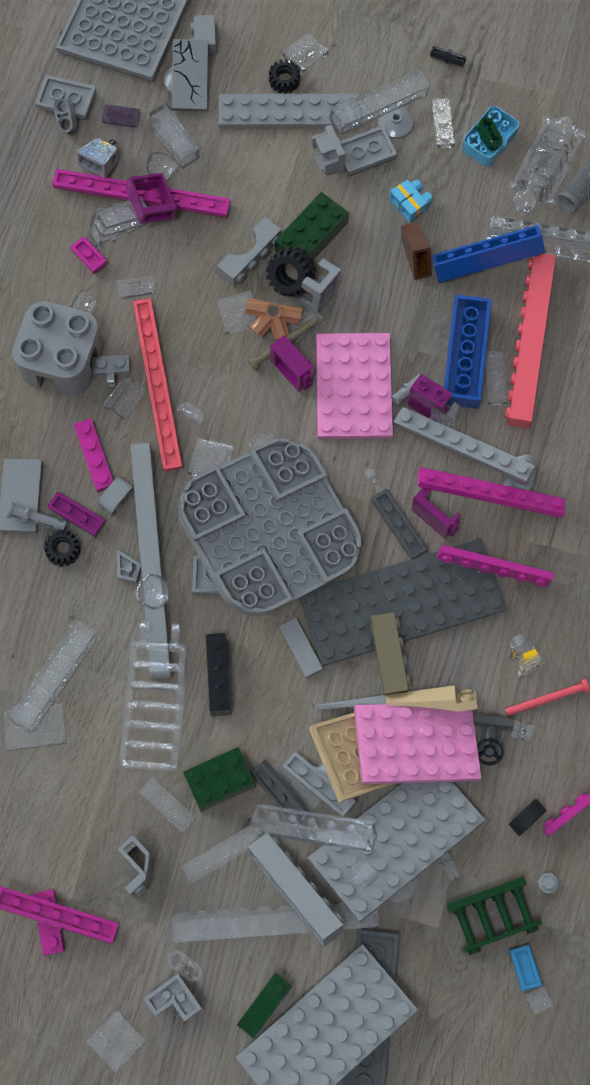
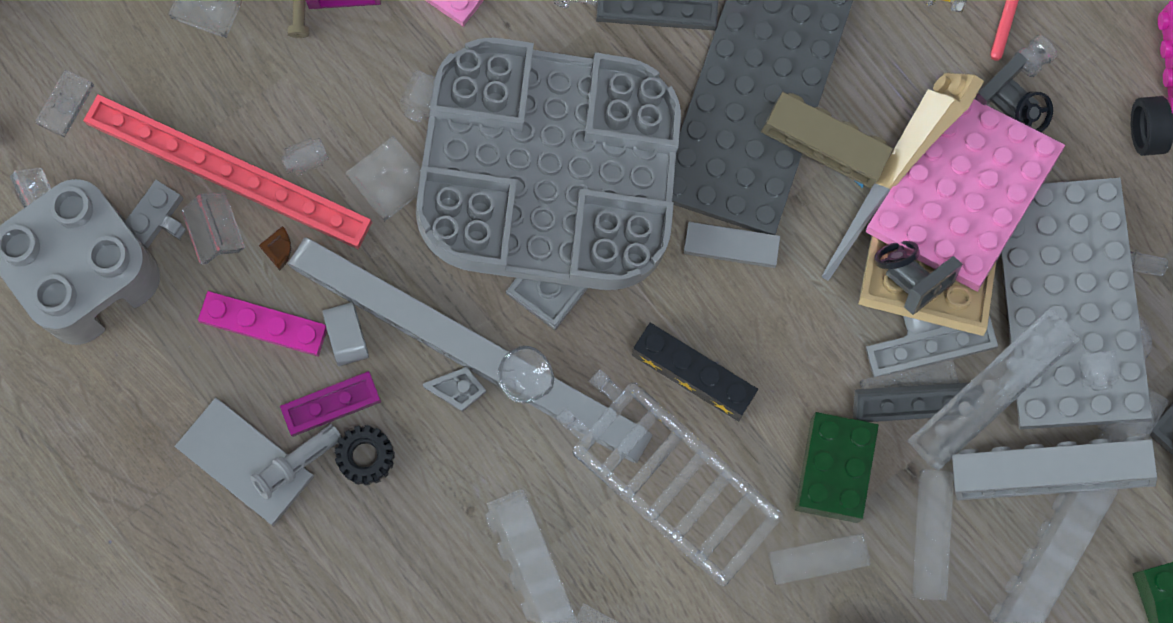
camera: 55 degrees left, 5 degrees up
none -> reddish brown tile [259,226,291,271]
none -> dark grey piece [875,241,963,315]

